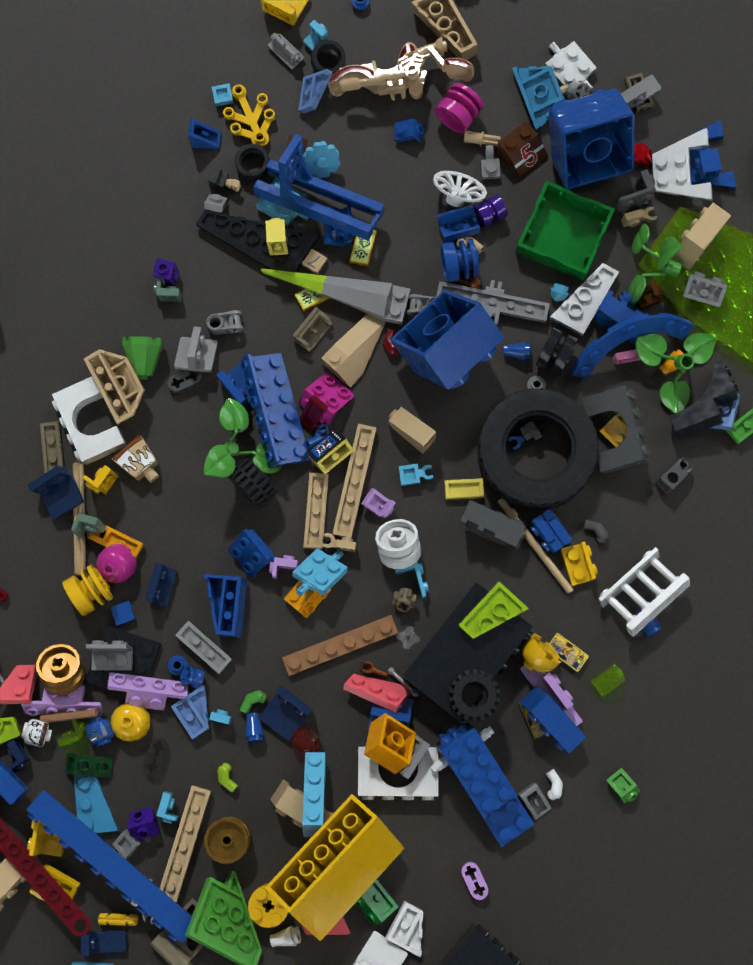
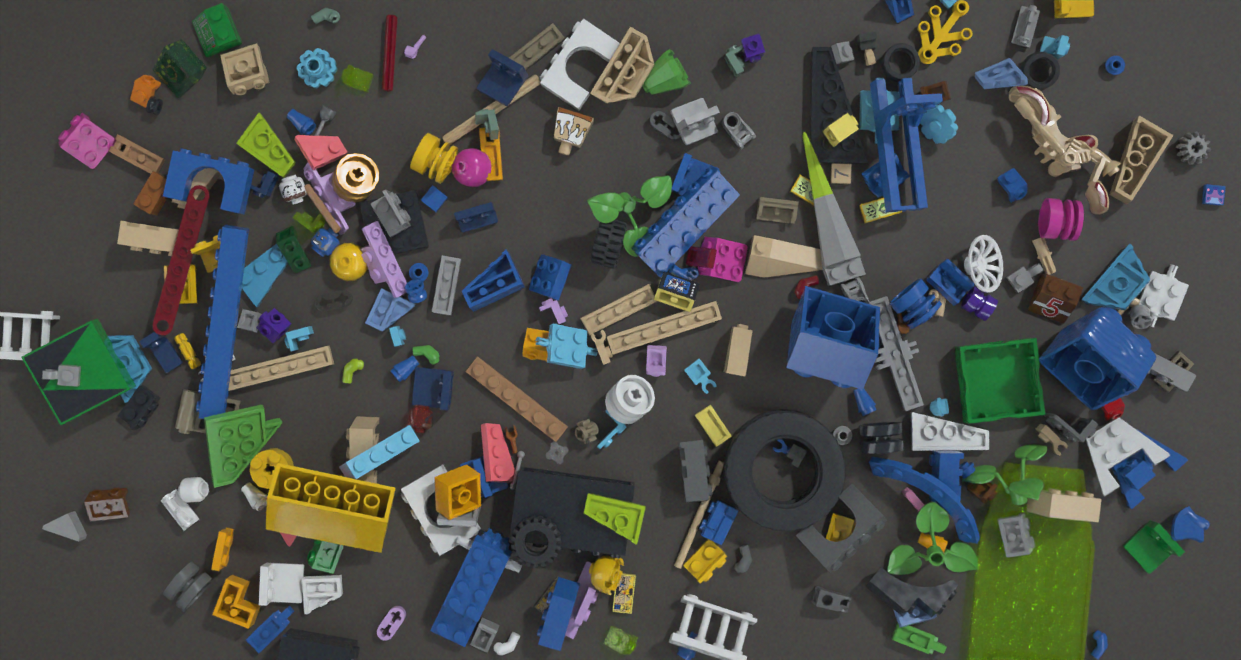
camera: 55 degrees right, 10 degrees up
yellow bracket [82,465,119,495] -> none
pearl gold wheel [204,817,251,864] -> none

